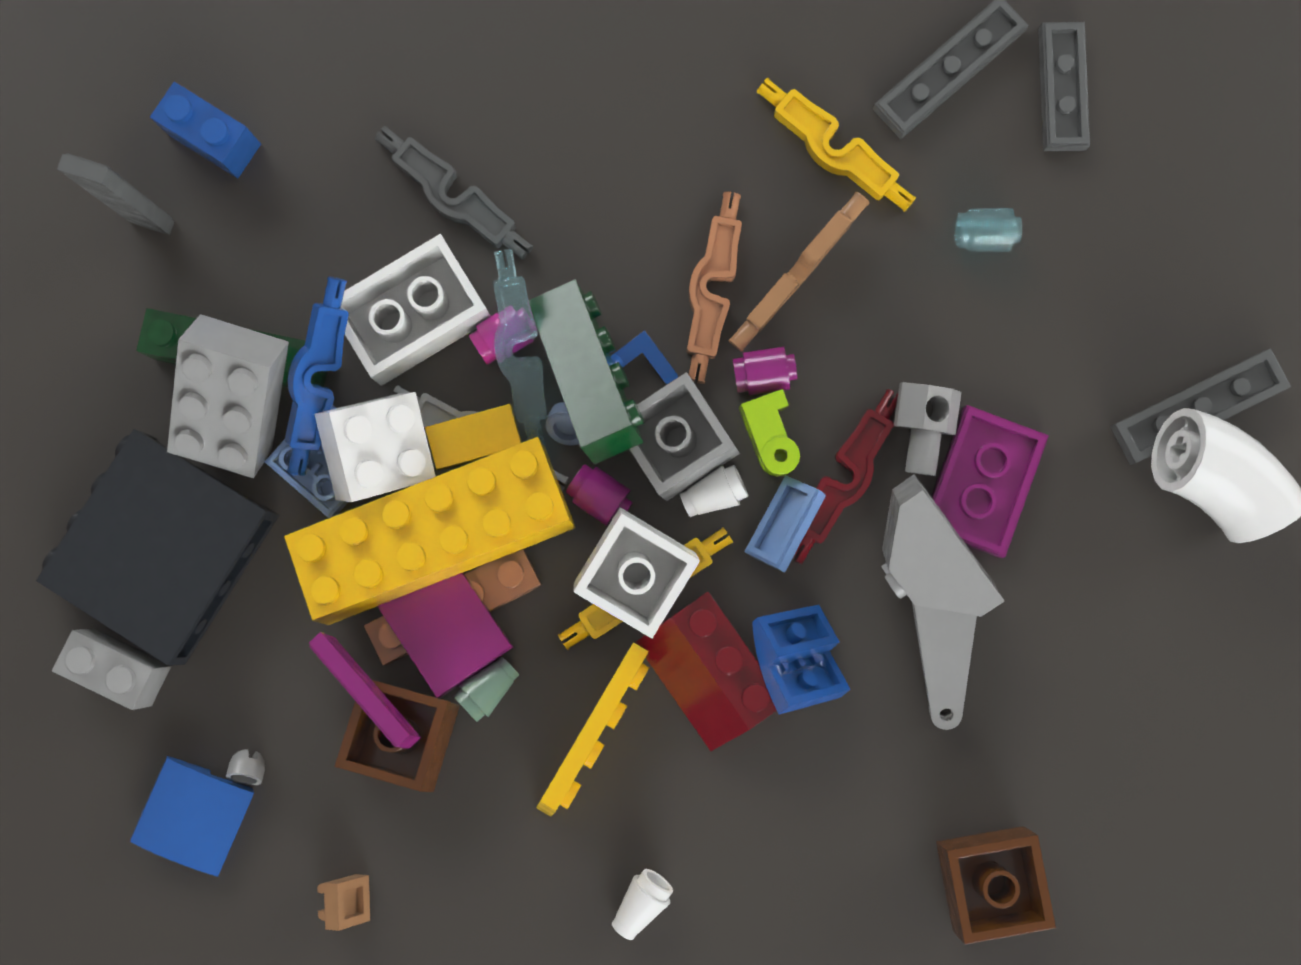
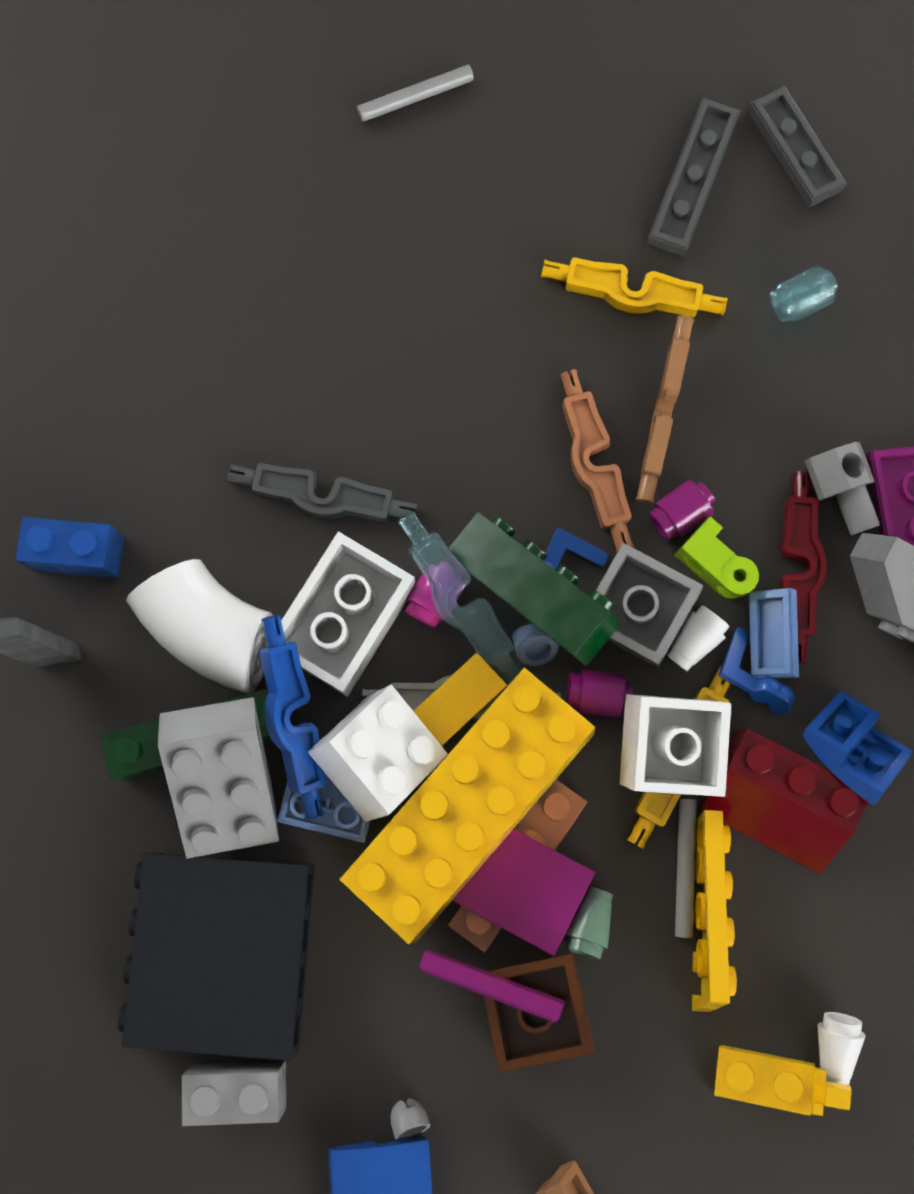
camera: 30 degrees left, 5 degrees down
none -> white brick [126,559,273,694]
none -> light grey bar [675,799,697,938]
none -> yellow hinge [714,1045,852,1116]
none -> blue piece [718,627,795,714]

